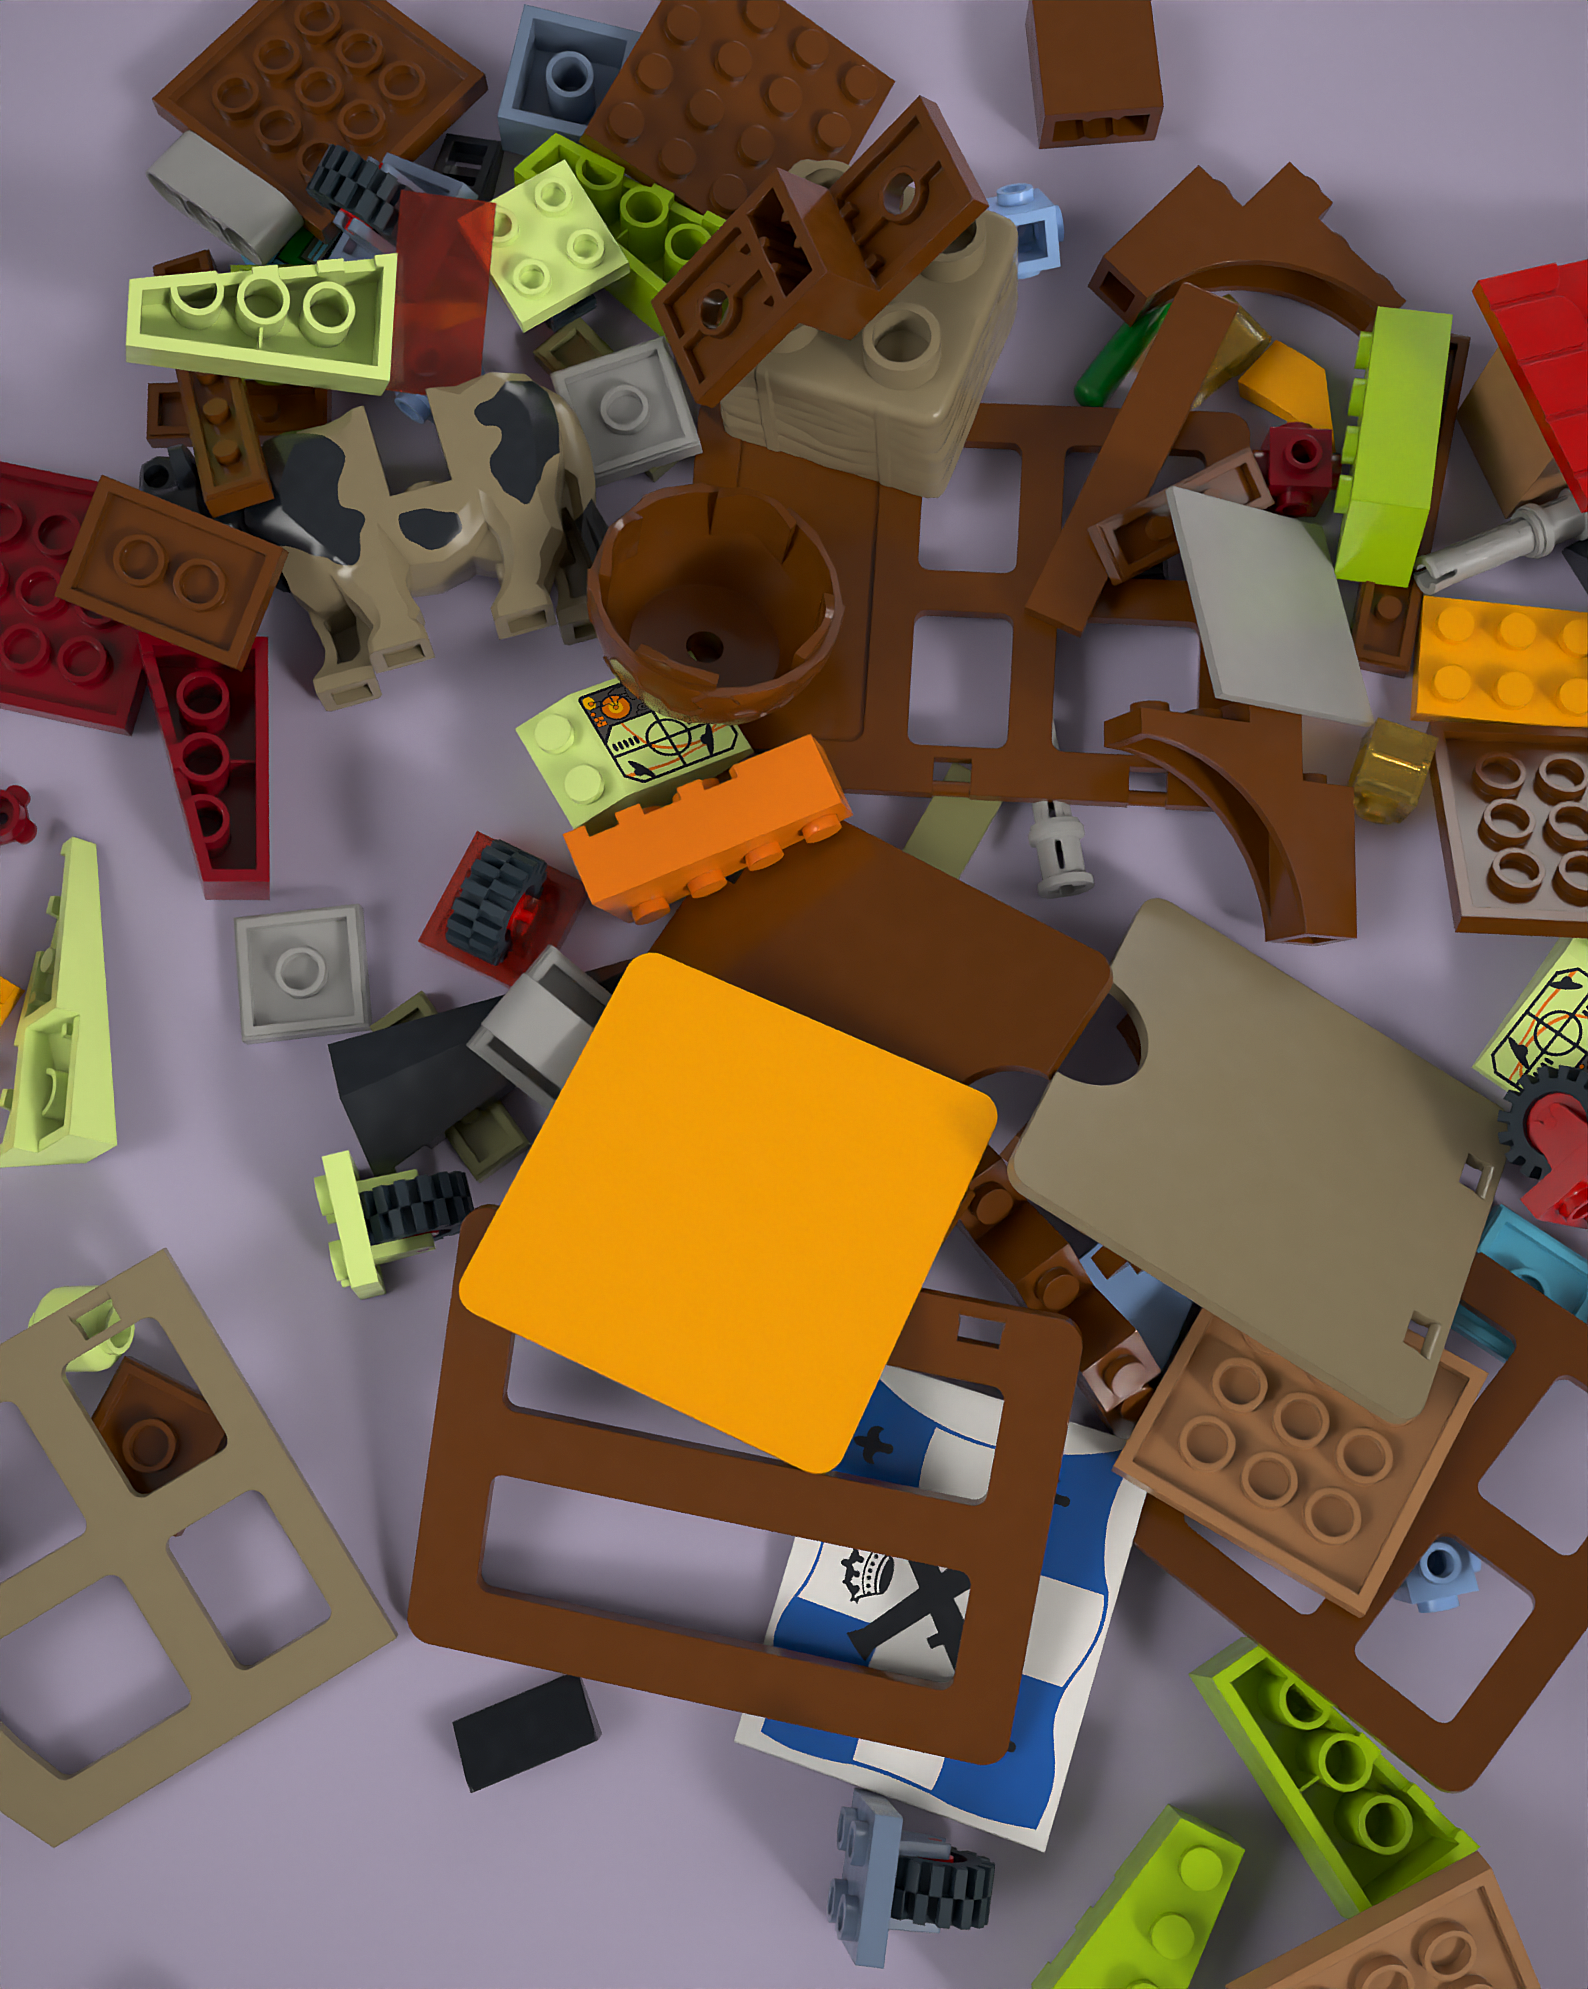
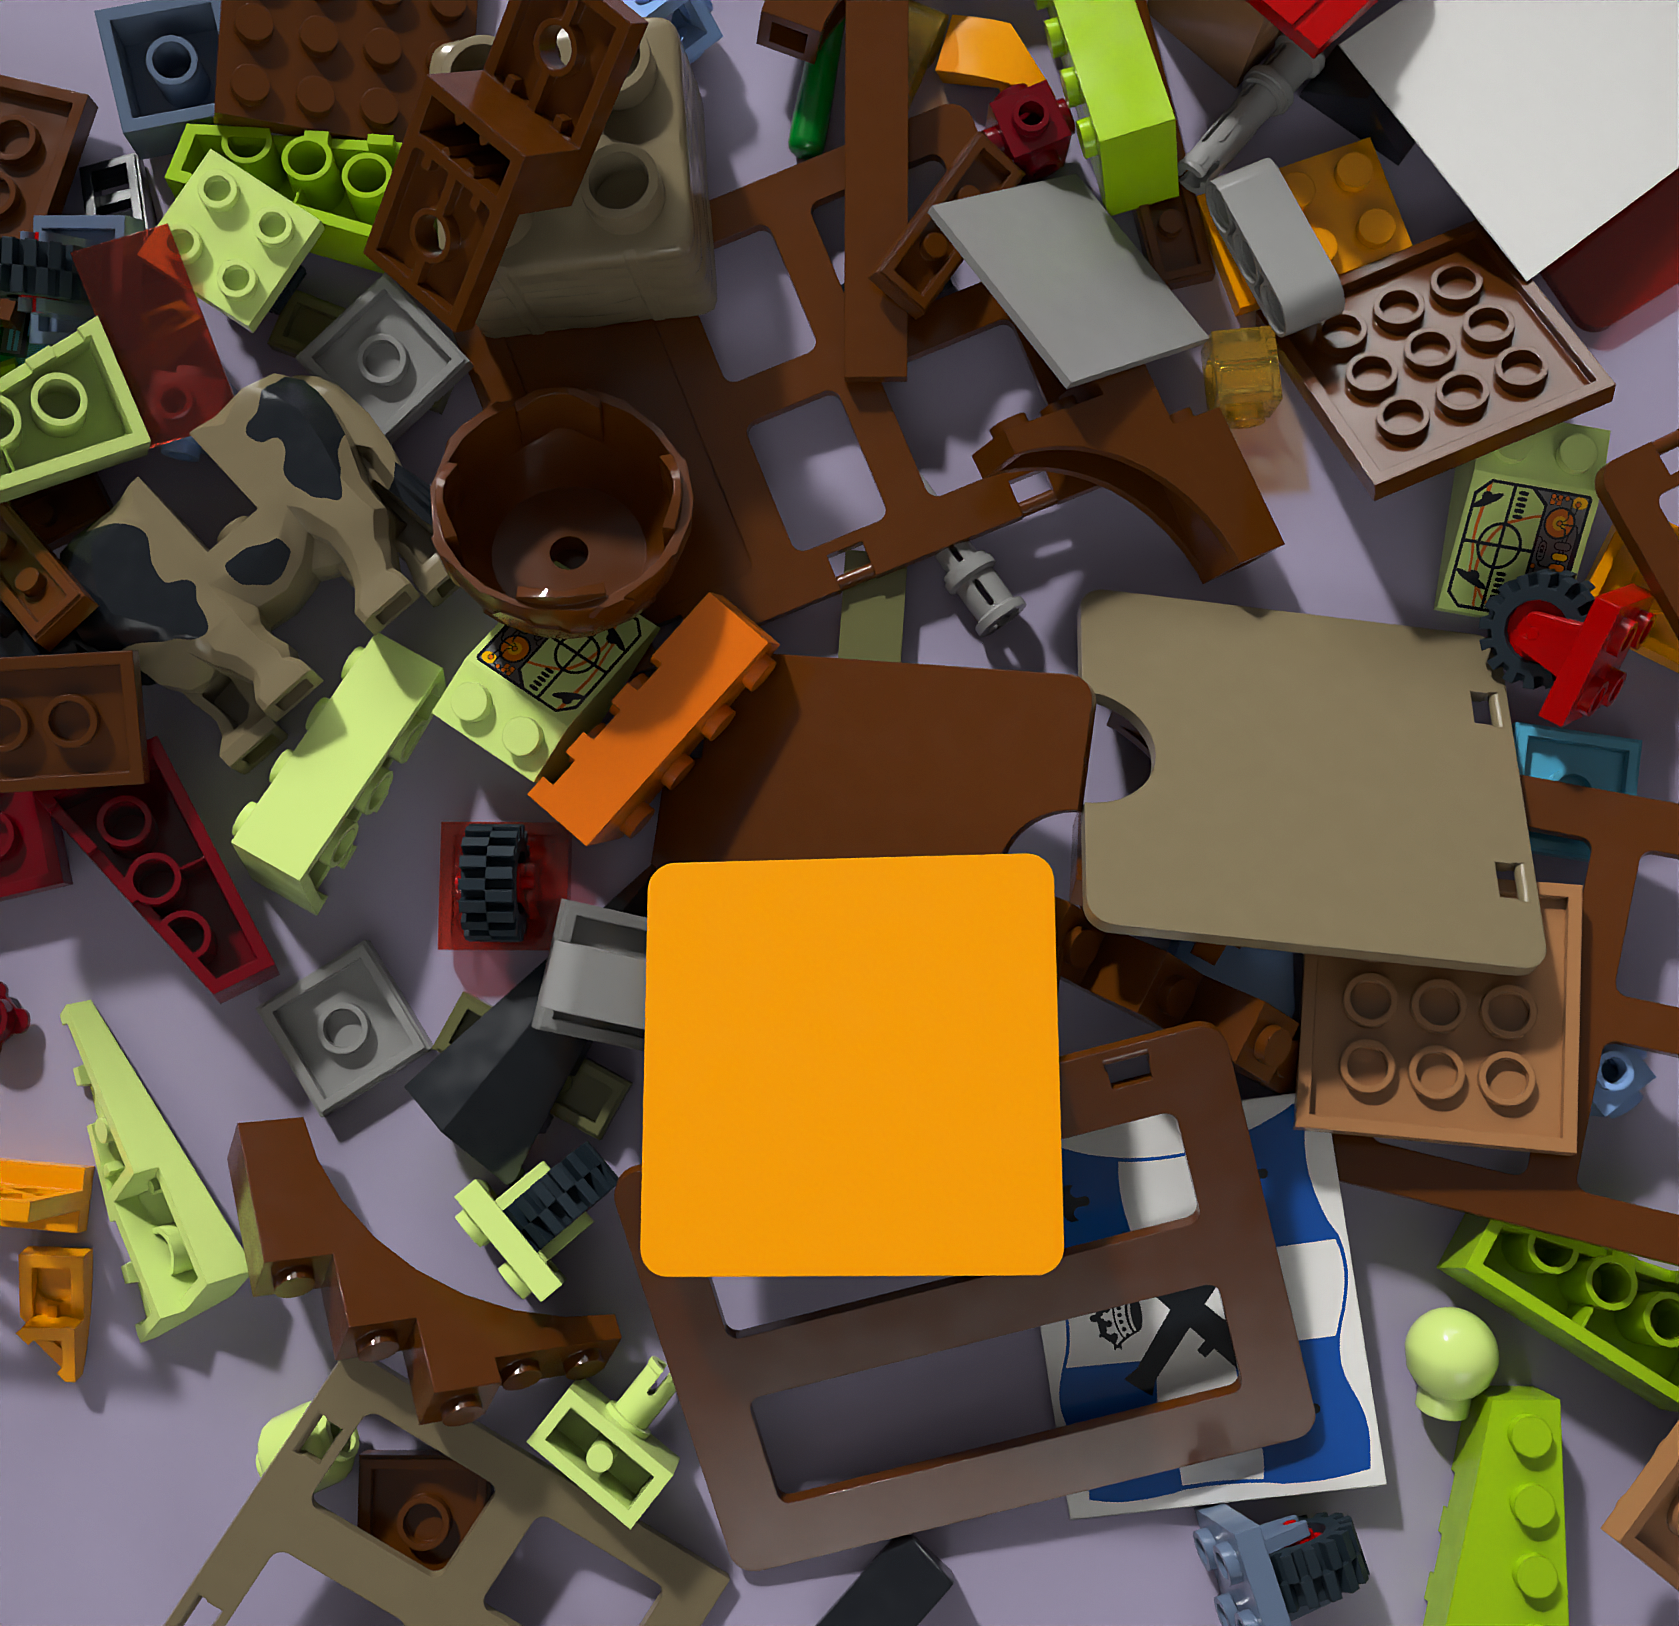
camera: 25 degrees left, 5 degrees up
none -> reddish brown arch [227,1117,622,1427]
none -> yellowish green wedge [231,633,447,916]
none -> yellowish green brick [526,1356,680,1530]
none -> light grey beam [1205,158,1345,337]
none -> yellowish green piece [1405,1307,1500,1421]

